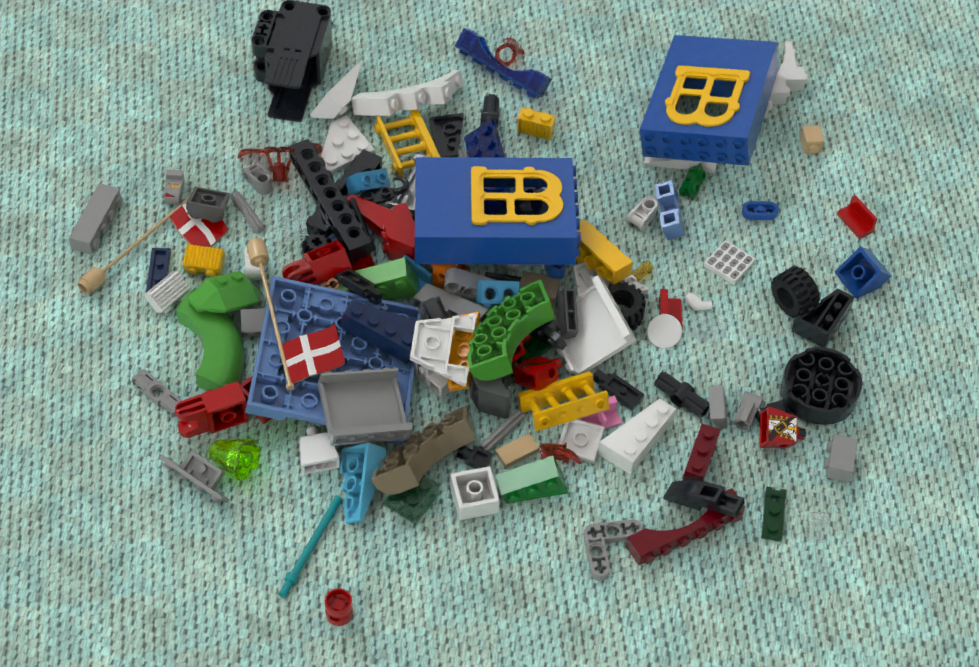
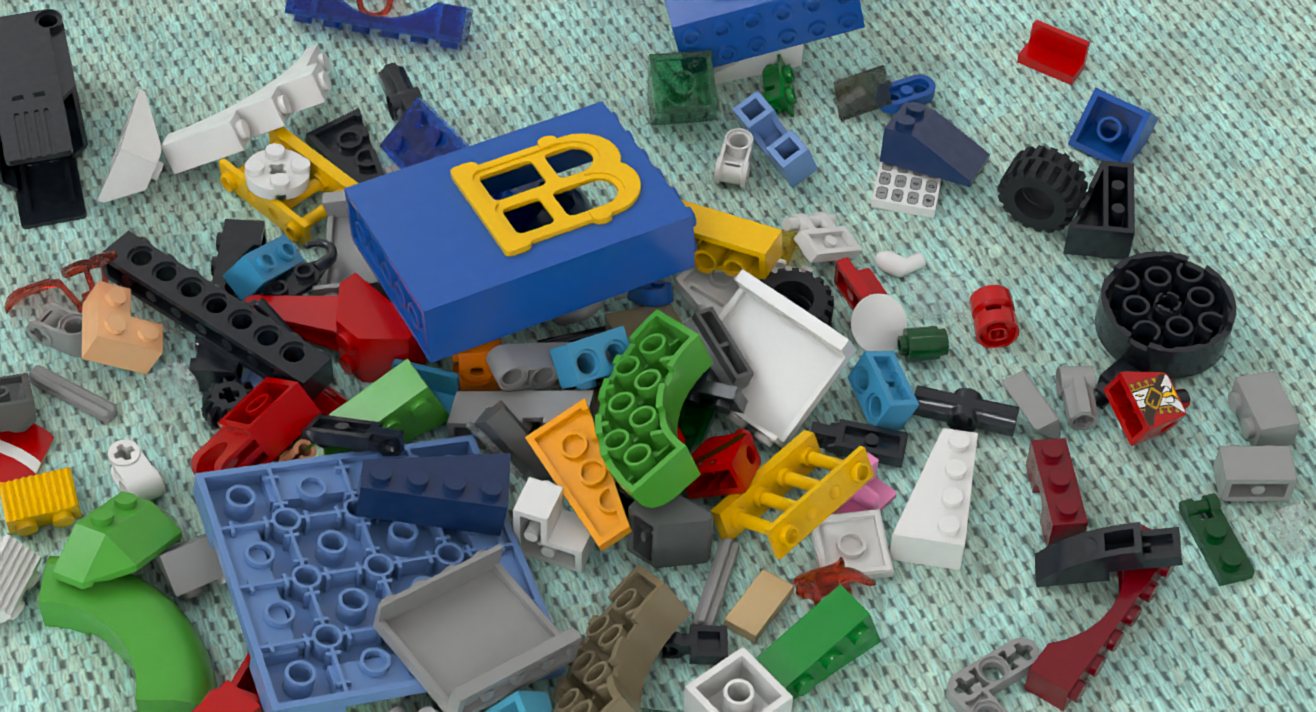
camera: 25 degrees left, 5 degrees down
flag [247,238,345,390] -> none
white plate [320,115,375,174] -> none
white wing [409,314,476,386] -> none
yellow brick [517,107,556,141] -> none
none -> light nougat brick [81,281,163,374]
none -> white plate [245,143,310,200]
none -> clear green slope [647,50,718,126]
none -> white plate [782,211,862,263]
none -> clear smoke piece [833,65,892,121]
none -> dark azure brick [847,351,919,430]
none -> dark blue slope [880,102,990,187]
none -> dark green brick [897,326,949,362]
none -> red wheel [969,285,1020,348]
none -> light grey brick [1213,445,1297,501]

